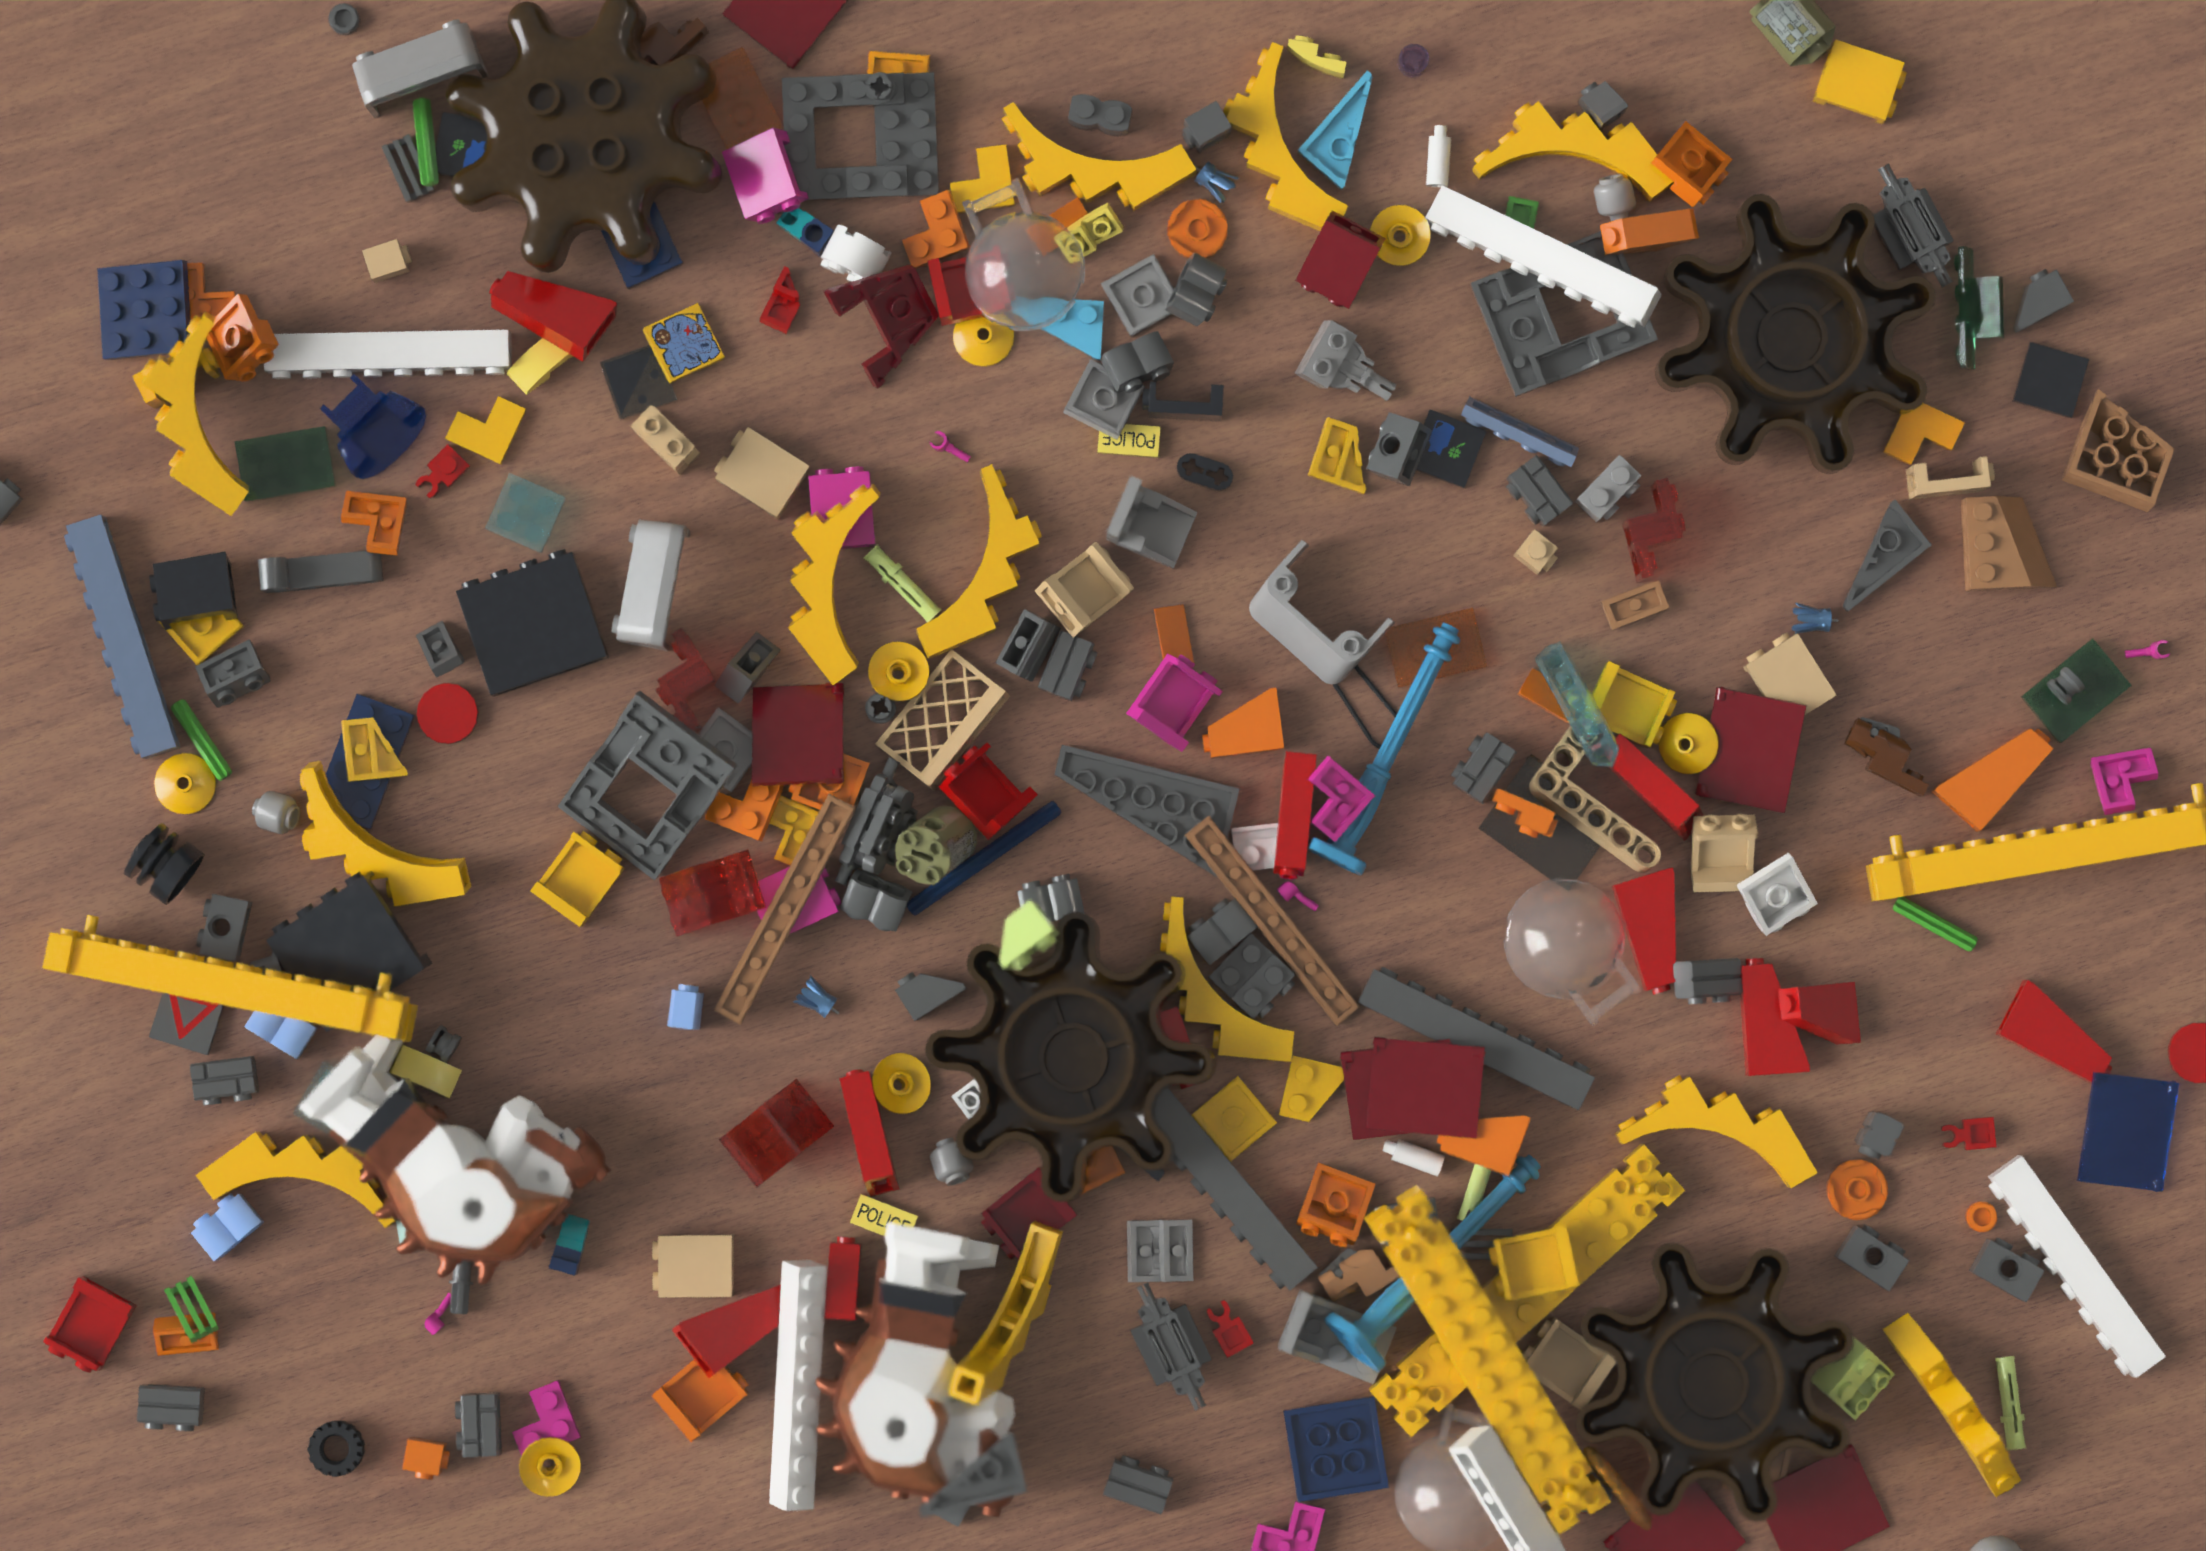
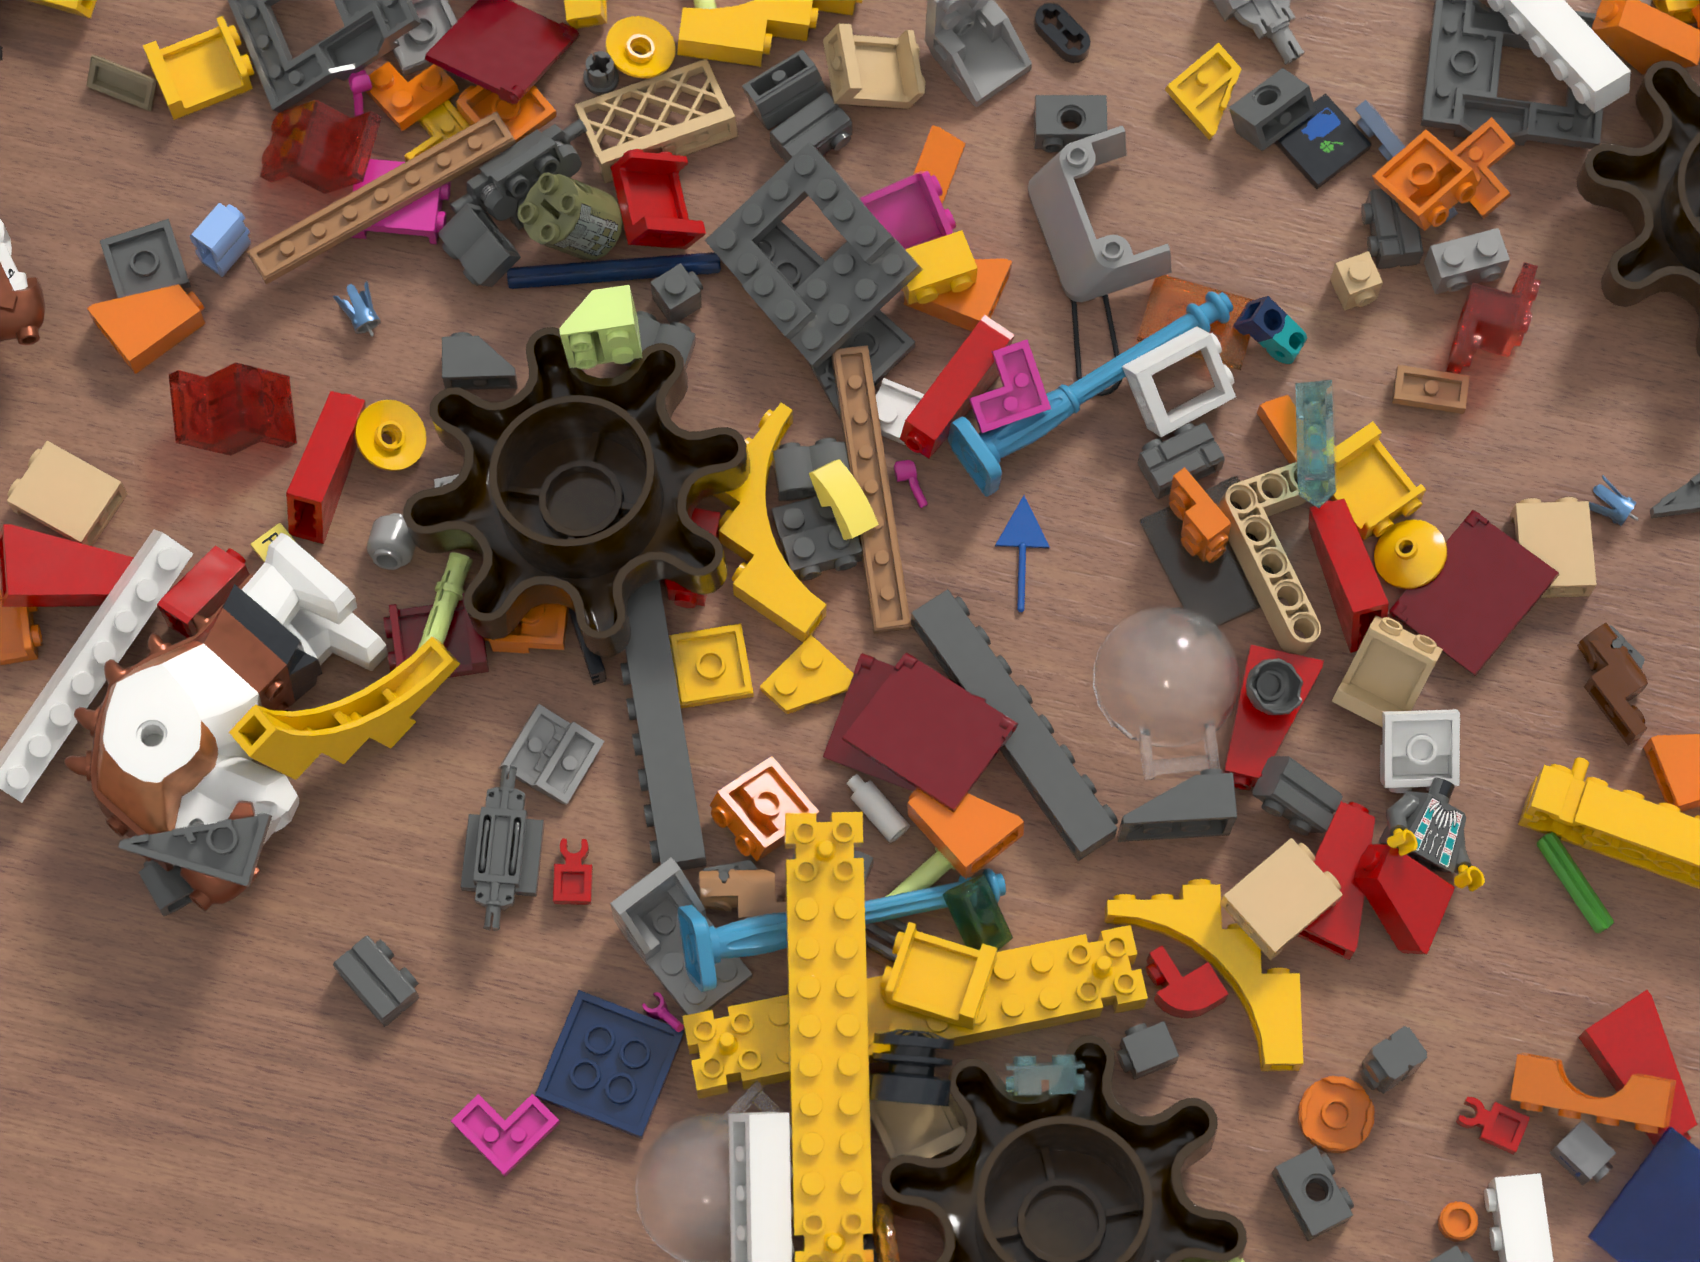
camera: 30 degrees right, 15 degrees down
none -> dark tan tile [86,55,157,111]
none -> orange slope [87,284,205,374]
none -> dark grey plate [99,219,191,298]
none -> dark pink hand [348,70,372,123]
none -> yellowish green pin [417,552,473,650]
none -> dark pink hand [642,992,684,1032]
none -> dark grey brick [651,263,703,323]
none -> dark grey piece [705,142,923,369]
none -> light yellow slope [809,459,879,540]
none -> black wheel [869,1029,954,1107]
none -> yellow brick [902,230,978,305]
none -> clear green slope [943,874,1013,951]
none -> blue piece [995,495,1050,612]
none -> clear light blue hinge [1005,1055,1085,1096]
none -> dark grey brick [1034,95,1107,153]
none -> dark grey brick [1116,1021,1179,1080]
none -> dark grey slope [1117,768,1237,842]
none -> white window [1122,326,1236,437]
none -> red brick [1145,945,1228,1019]
none -> tan panel [1220,838,1343,960]
none -> leg [1233,296,1307,364]
none -> dark grey hair [1246,658,1303,715]
none -> orange plate [1372,129,1478,231]
none -> torso [1378,778,1485,892]
none -> orange plate [1452,117,1516,219]
none -> orange arch [1510,1053,1676,1133]
none -> flat silver brick [1550,1120,1616,1185]

